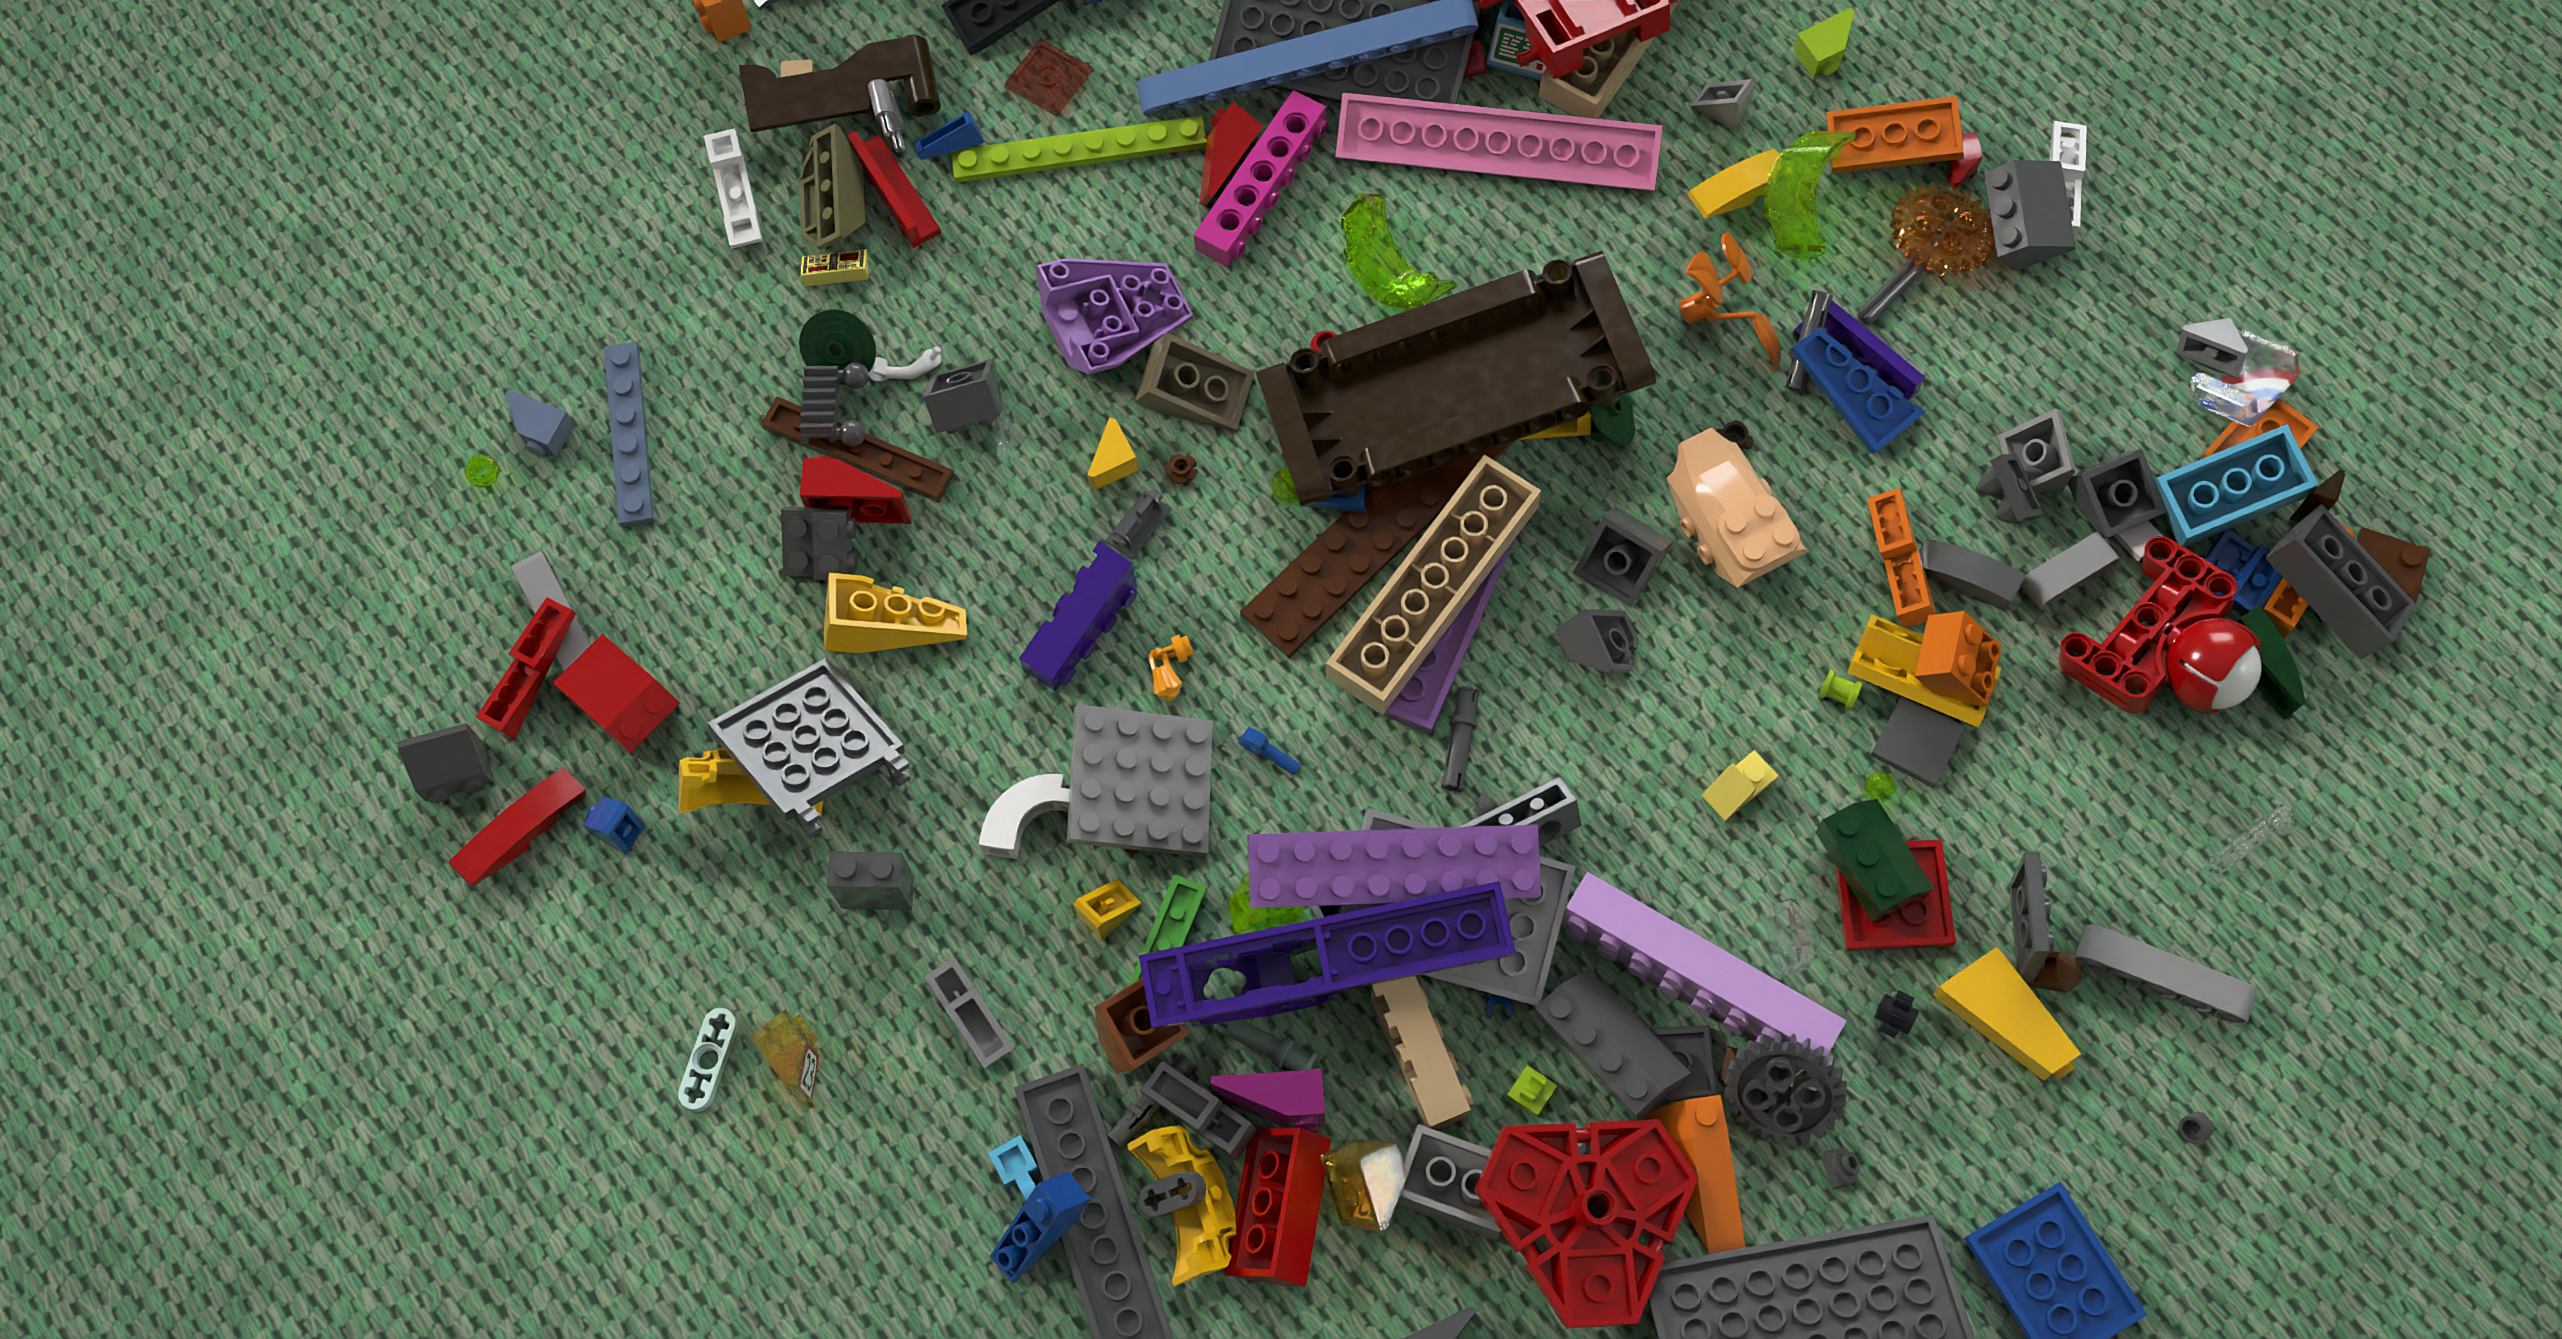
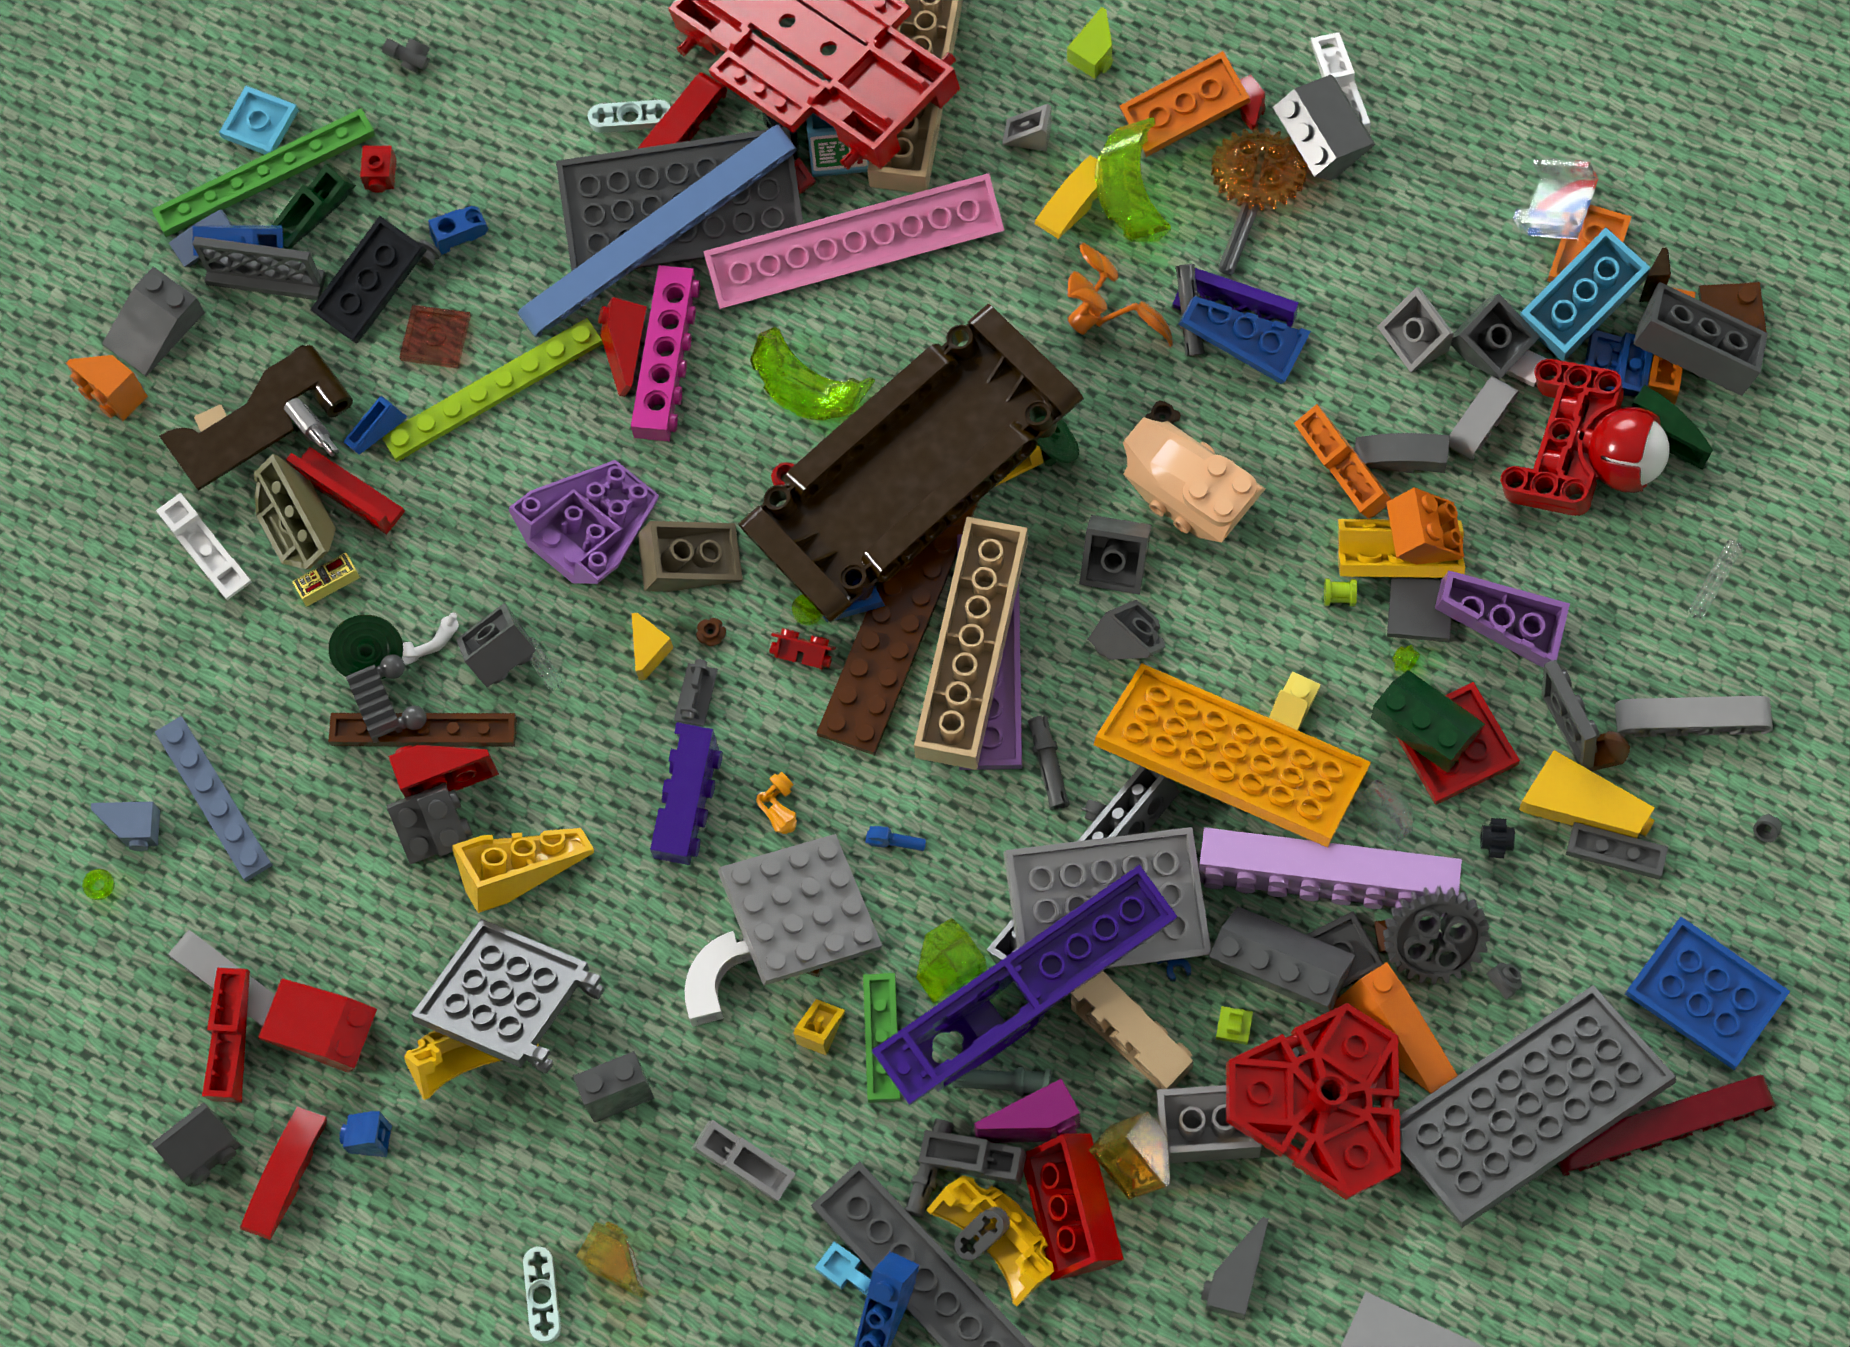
camera: 20 degrees left, 0 degrees up
dark orange slope [1094,977,1190,1073] -> none
medium lavender plate [1247,824,1541,908] -> none
dark grey tile [1976,454,2044,523] -> none
light grey slope [2176,318,2248,378] -> none
none -> red hinge [769,628,836,670]
none -> light orange plate [1093,663,1371,848]
none -> medium lavender wedge [1435,570,1570,668]
none -> dark grey plate [1566,822,1668,880]

